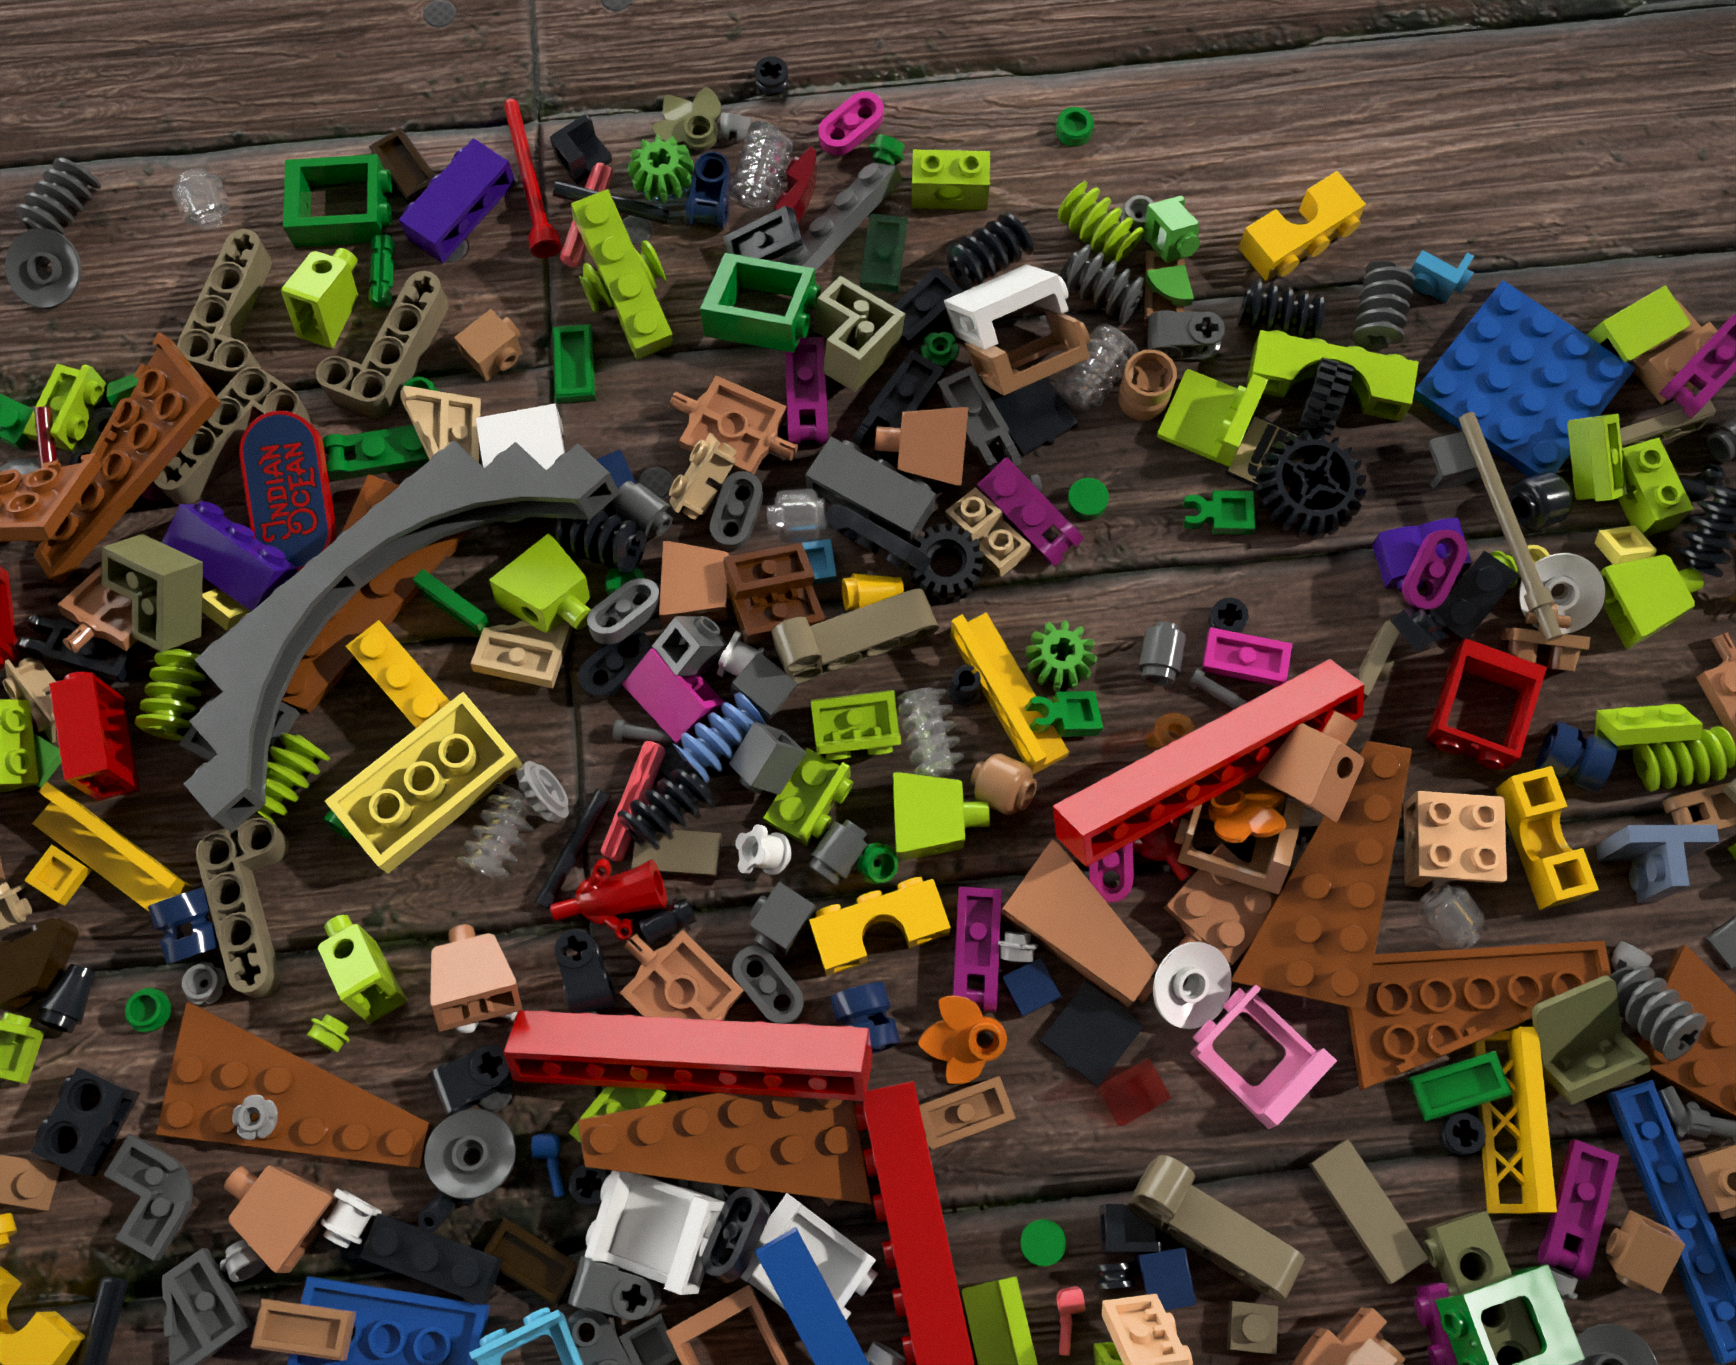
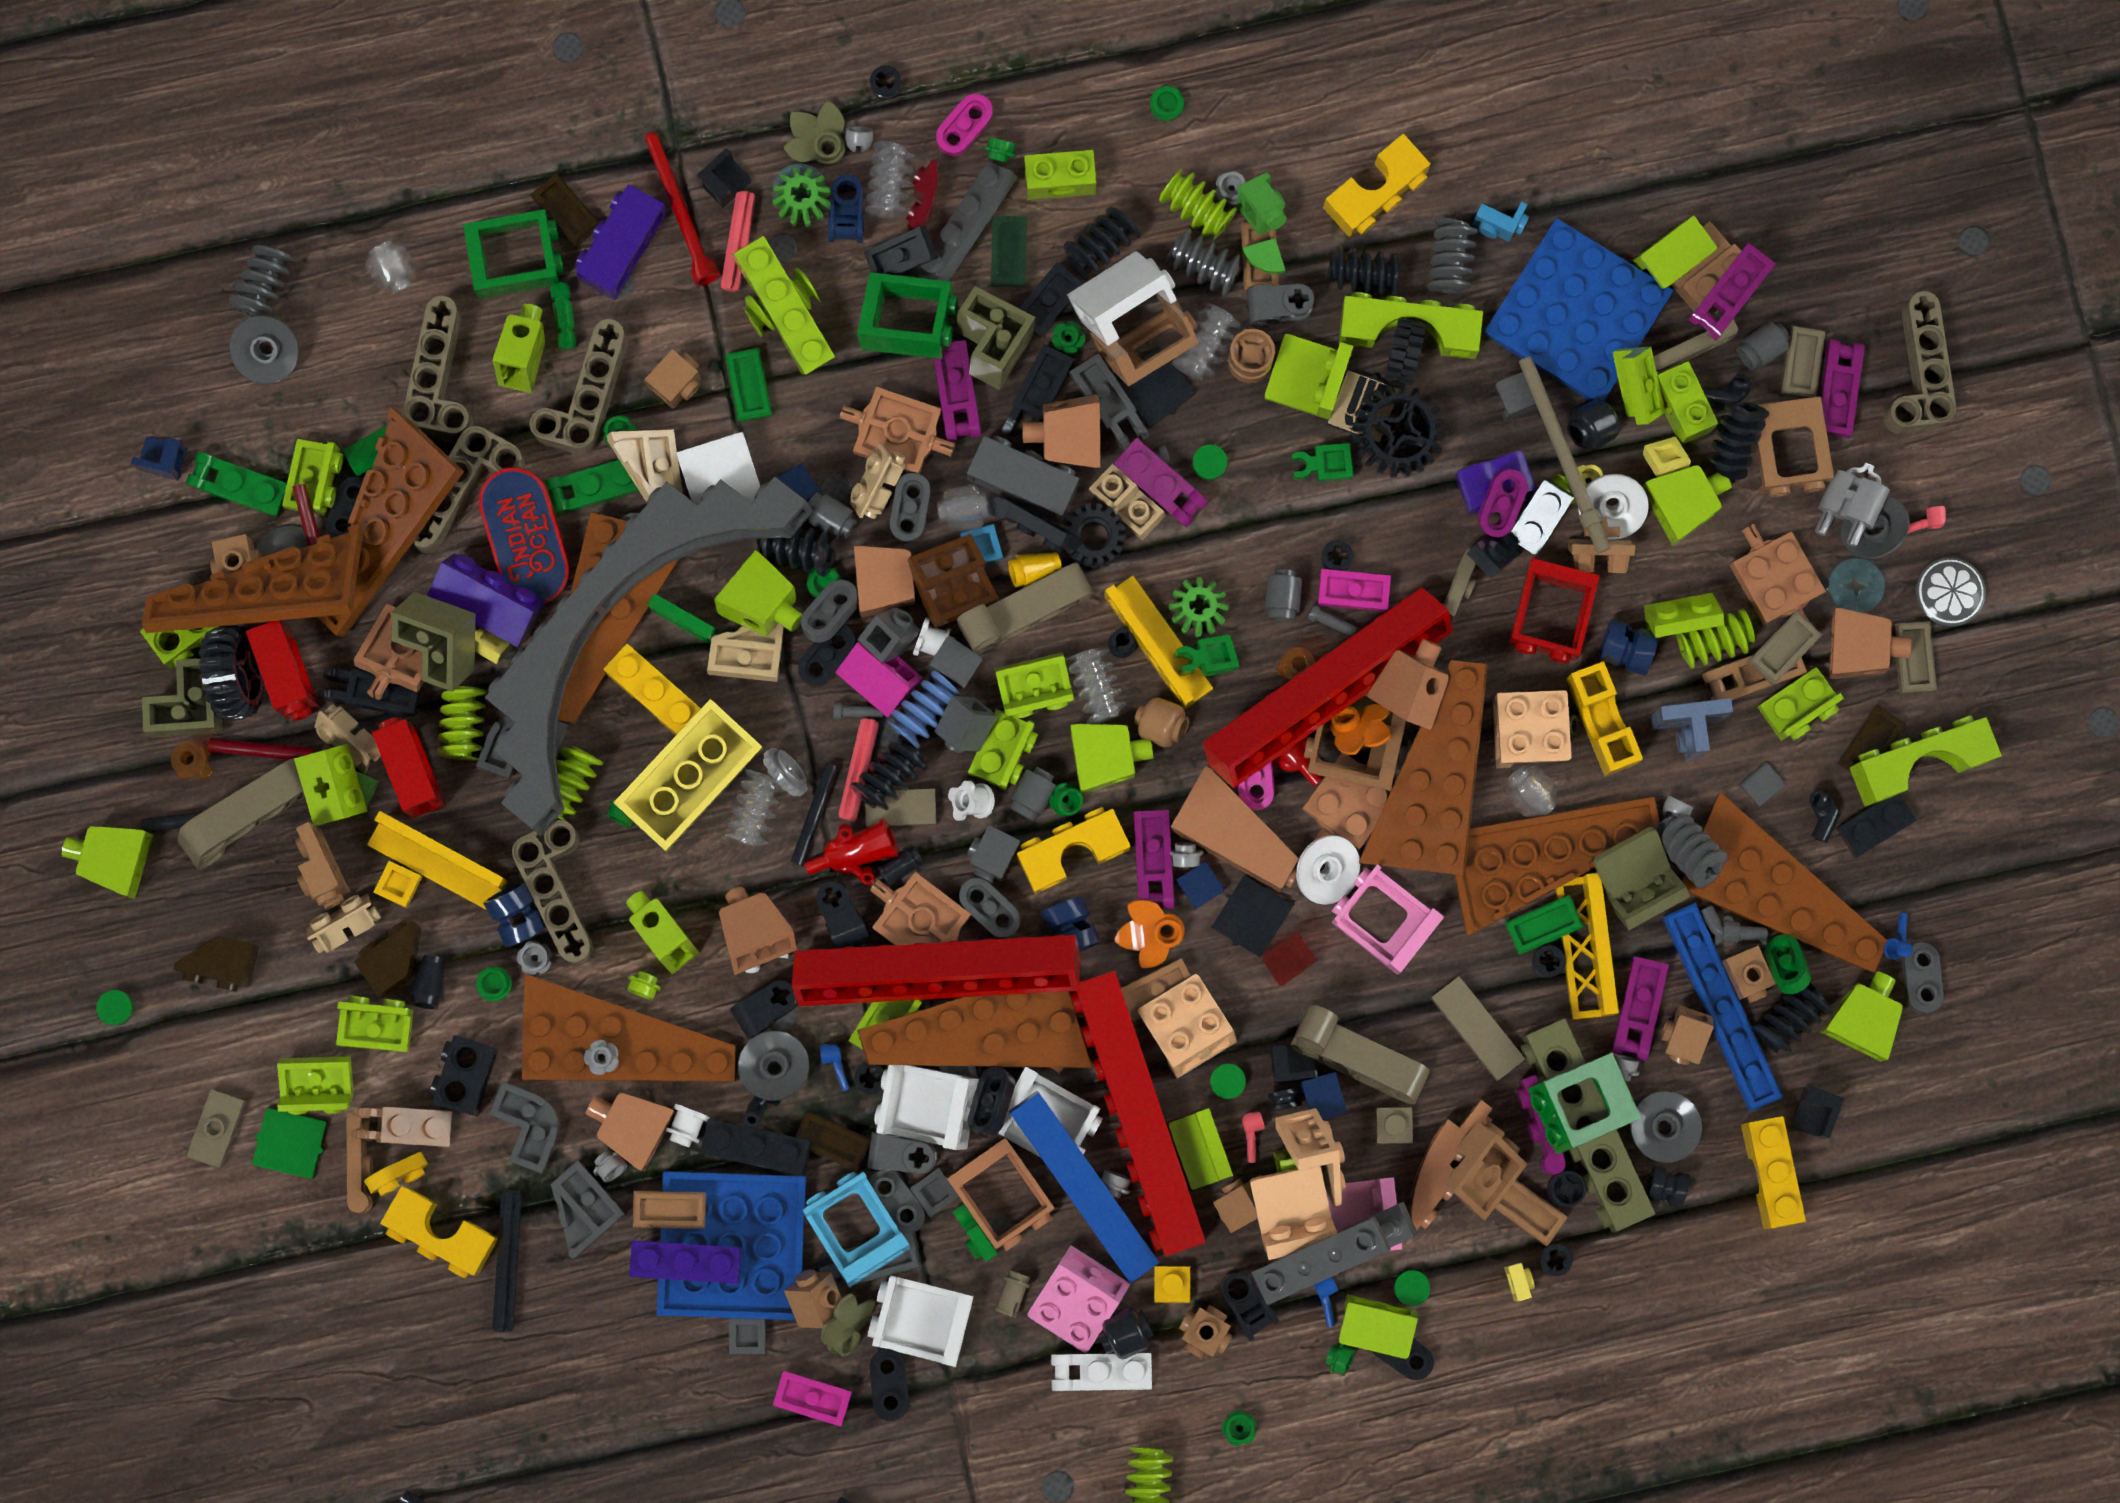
camera: 10 degrees left, 10 degrees up
black bar [552,180,669,224] -> none
none -> light nougat bracket [1138,974,1237,1079]

